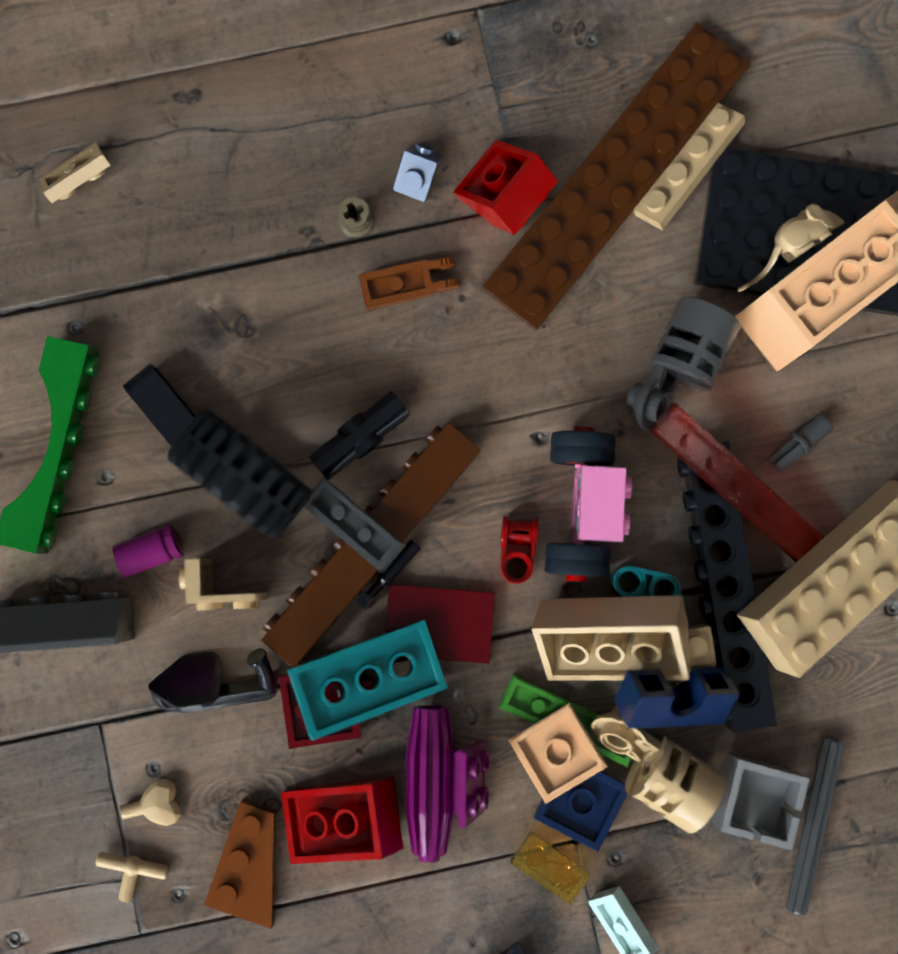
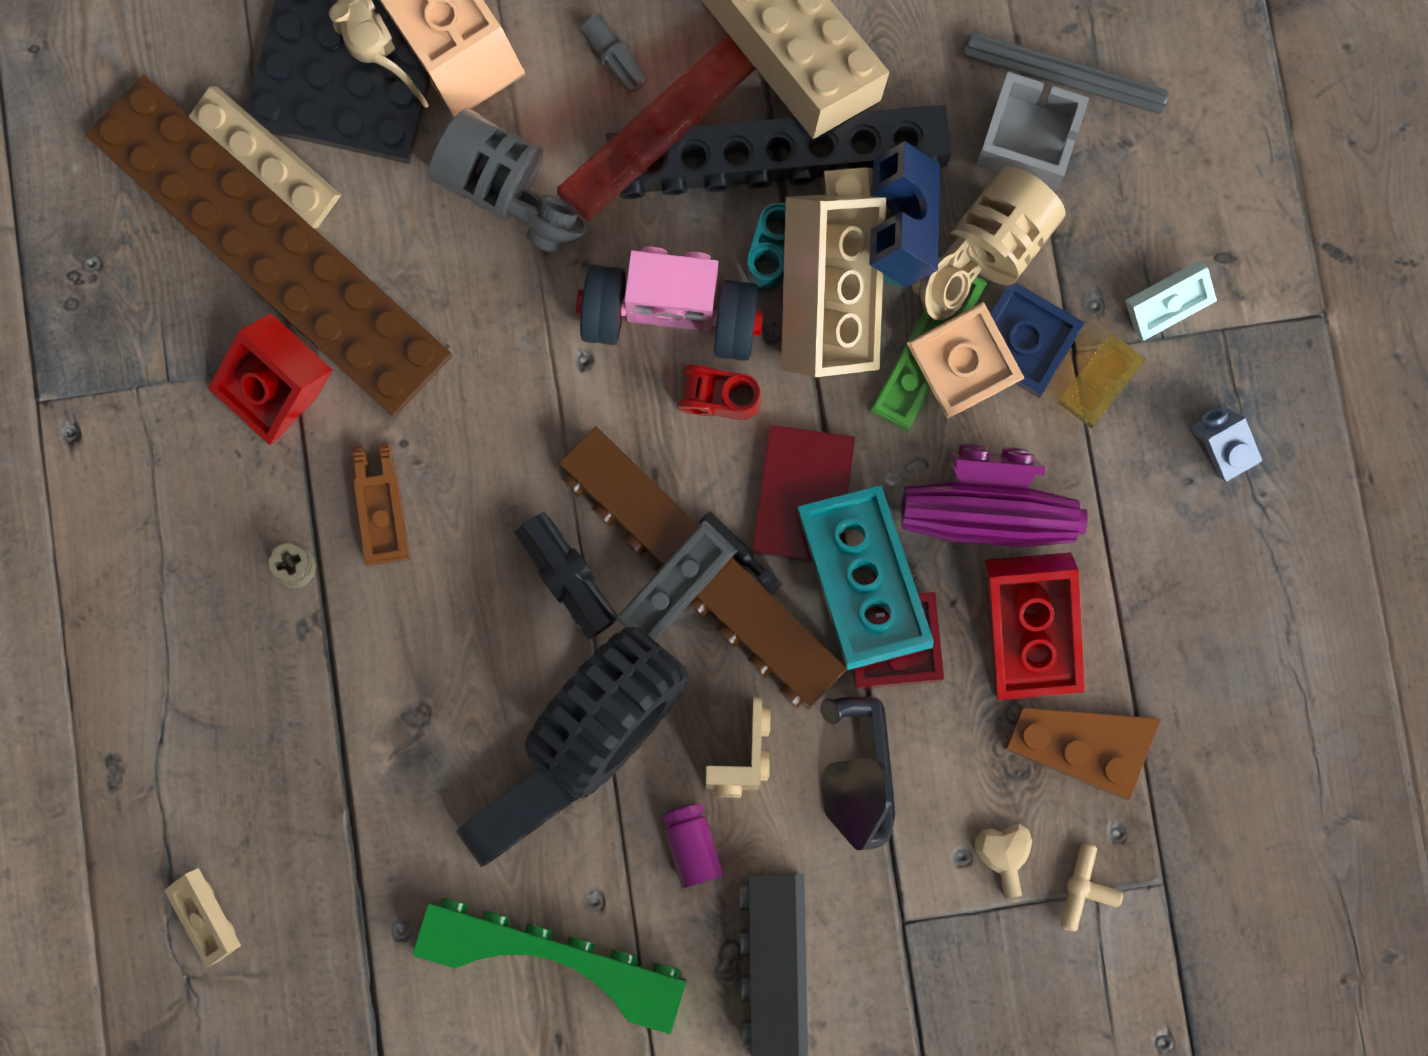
camera: 85 degrees left, 5 degrees down
bracket [393,143,443,202] -> none

